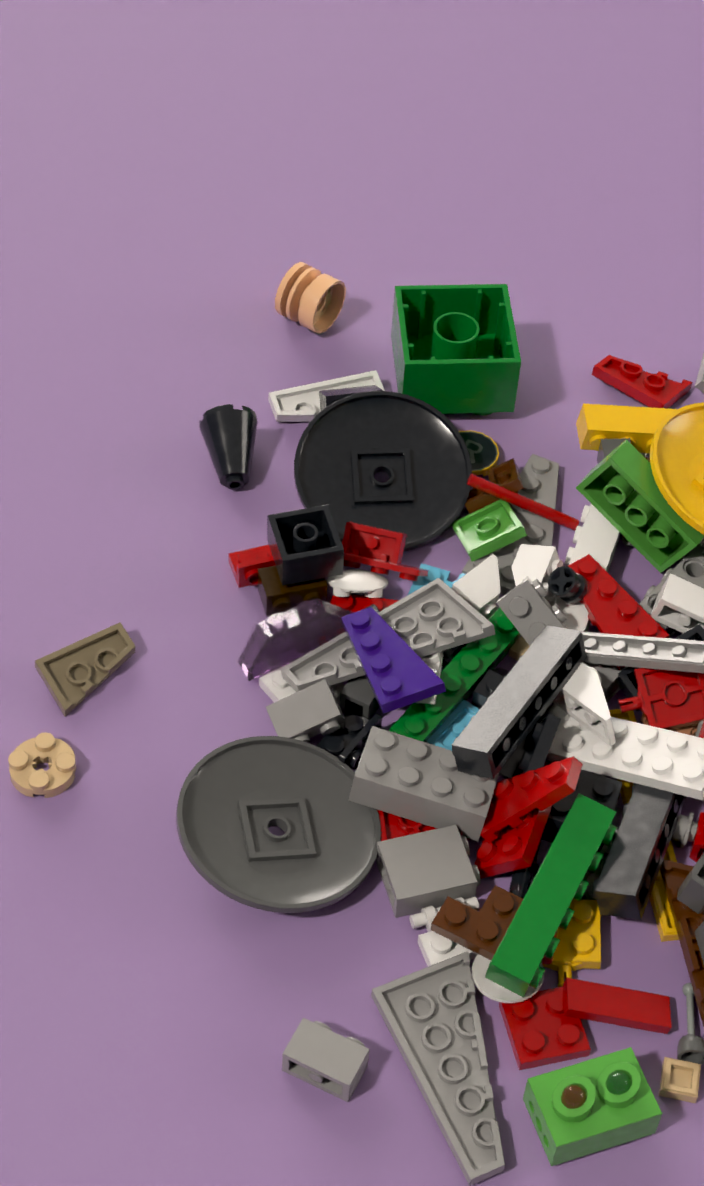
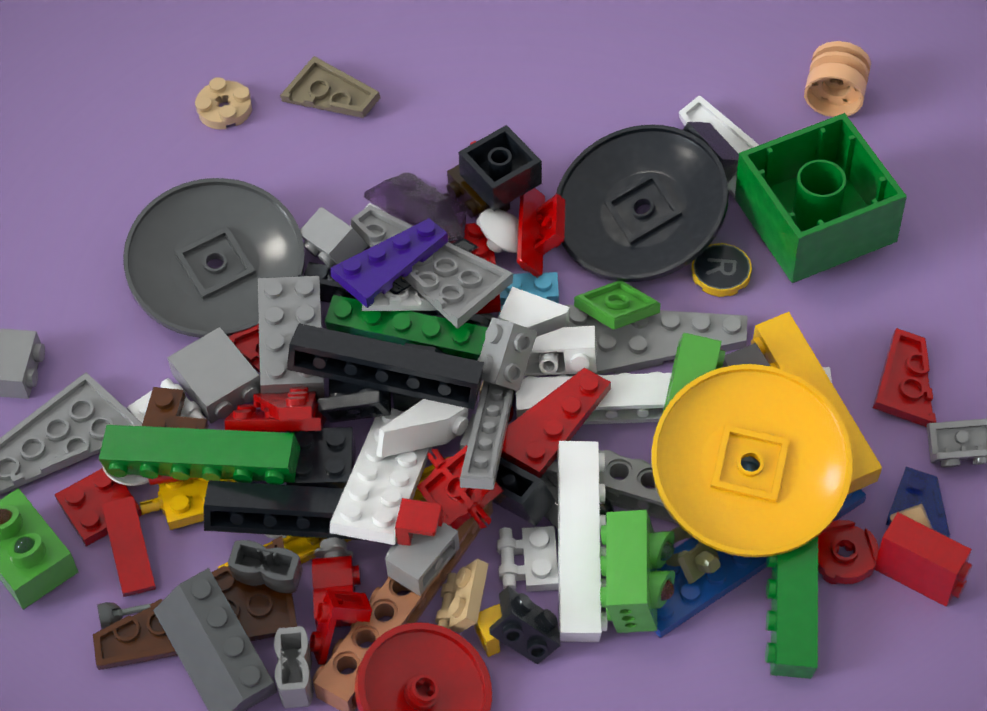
camera: 75 degrees right, 5 degrees up
black cone [199,404,258,490] -> none
reddish brown plate [465,458,523,514] -> none
red bar [467,474,579,531] -> none
black wheel [548,566,588,604] -> none
tan tile [659,1057,701,1103] -> none

